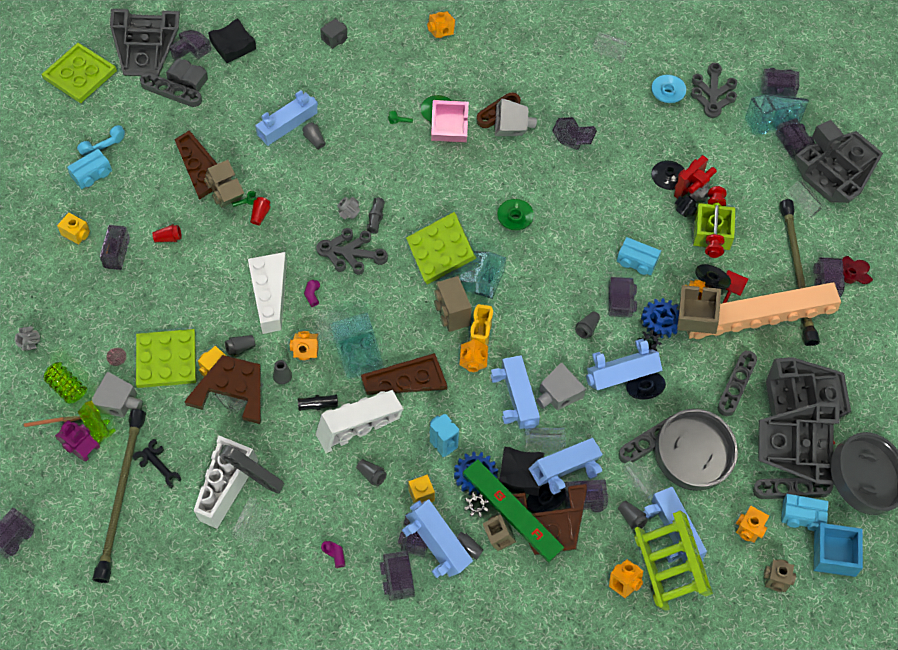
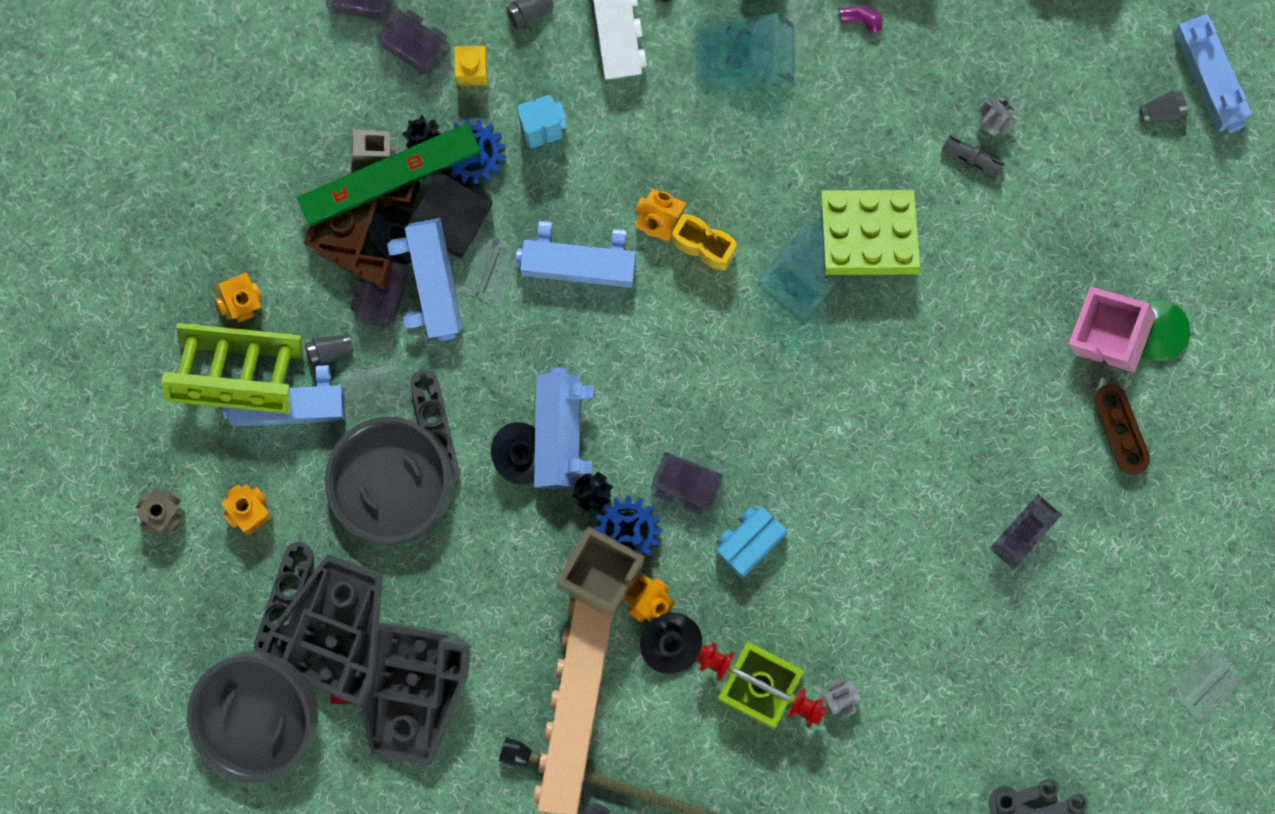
camera: 115 degrees right, 20 degrees up
dark grey plant [316,228,388,275] -> none
reddish brown wing [361,353,447,395] -> none
green hand [388,111,413,124] -> none
light blue brick [402,499,473,578] -> none
dark tan piece [434,276,472,332] -> none
dark grey cone [457,531,483,560] -> none
light grey torso [495,99,537,136] -> none
green dish [497,199,534,230] -> none
light grey torso [536,363,586,410] -> none
dark grey cone [575,311,600,339] -> none
medium azure dish [651,75,686,103] -> none
black dish [651,160,685,190] -> none
red plate [674,155,717,199] -> none
black gear [675,195,697,217] -> none
dark grey beam [717,351,757,416] -> none
red piece [723,270,748,303] -> none
medium azure brick [781,494,828,531] -> none
dark azure piece [814,523,863,577] -> none

